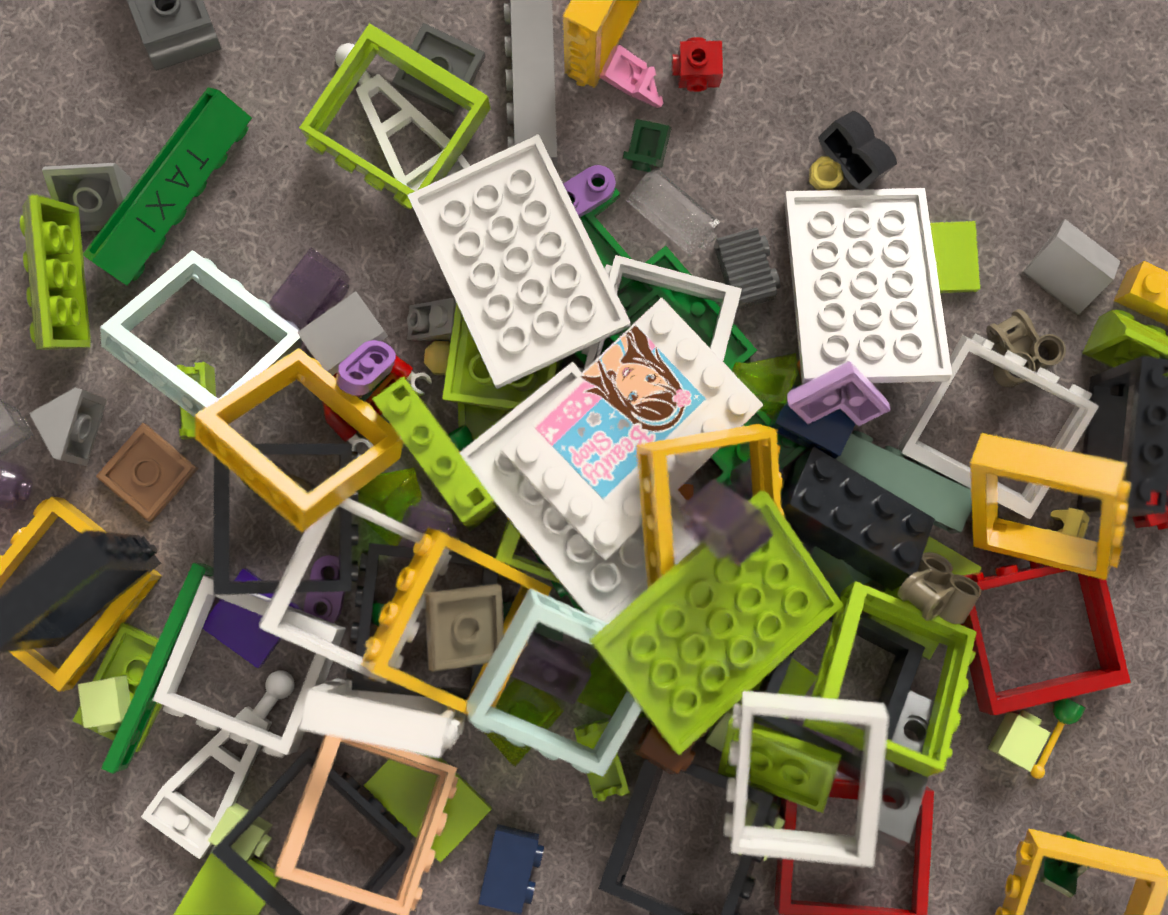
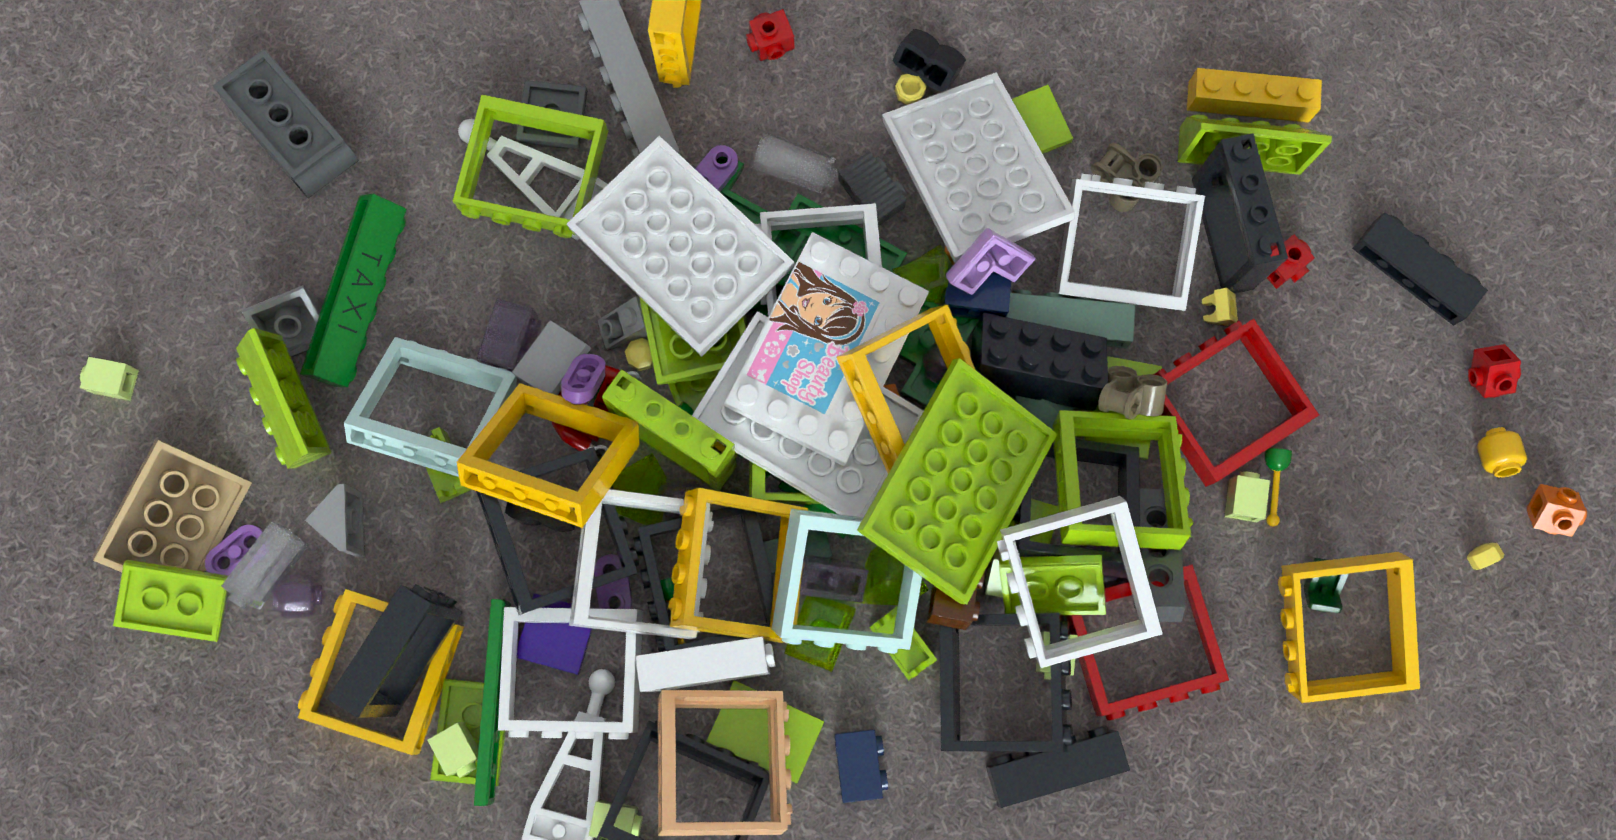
camera: 20 degrees left, 5 degrees down
medium nougat tile [96,423,198,522] -> none
dark tan tile [425,584,504,672] -> none
bright pink slope [599,45,663,108] -> none
dark green bracket [622,119,672,173] -> none
brick [679,479,774,567] -> none
yellow window [970,433,1131,580] -> none
light grey slope [1022,219,1120,315] -> none

